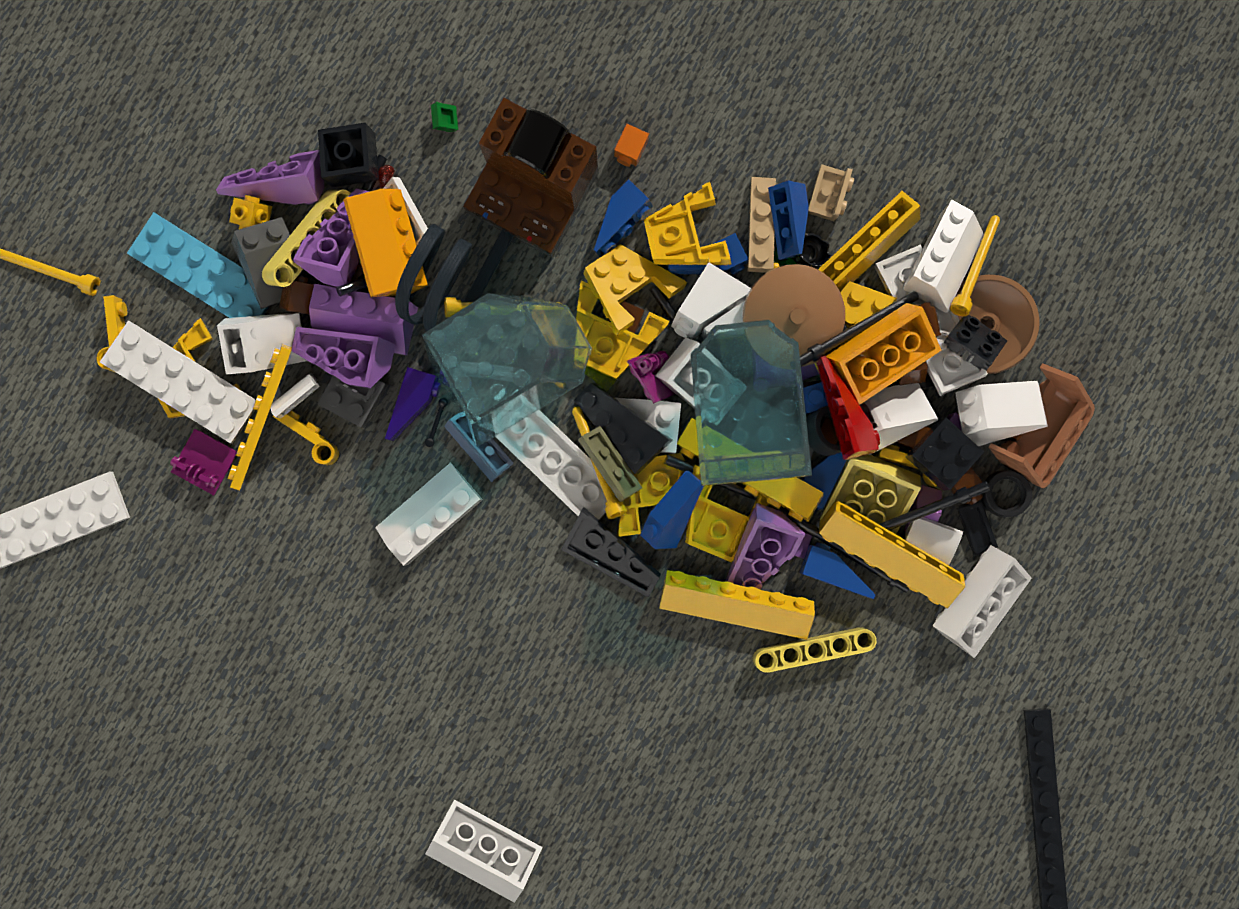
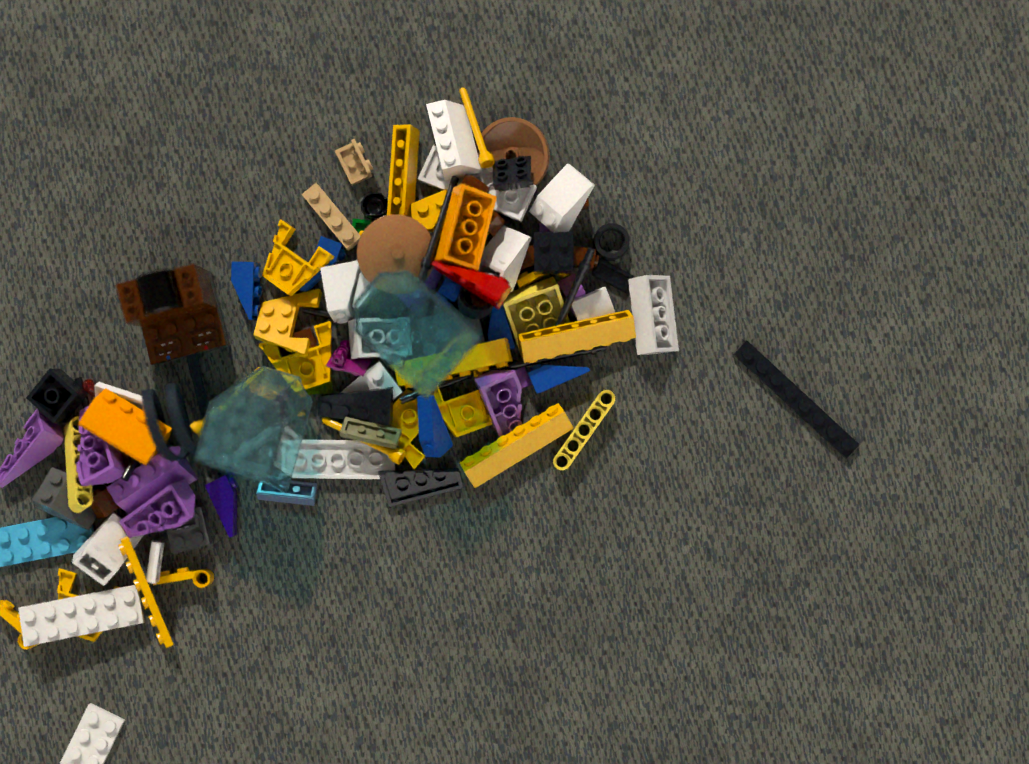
camera: 40 degrees left, 0 degrees up
magenta hinge [170,429,237,495] -> none
yellow brick [229,195,272,229] -> none
white slope [375,462,483,566] -> none
black hinge [425,398,448,447] -> none
white slope [425,800,543,903] -> none
green plate [431,102,458,132] -> none
orange brick [614,124,649,167] -> none
blue slope [768,180,809,260] -> none
nougat windscreen [989,363,1095,488] -> none

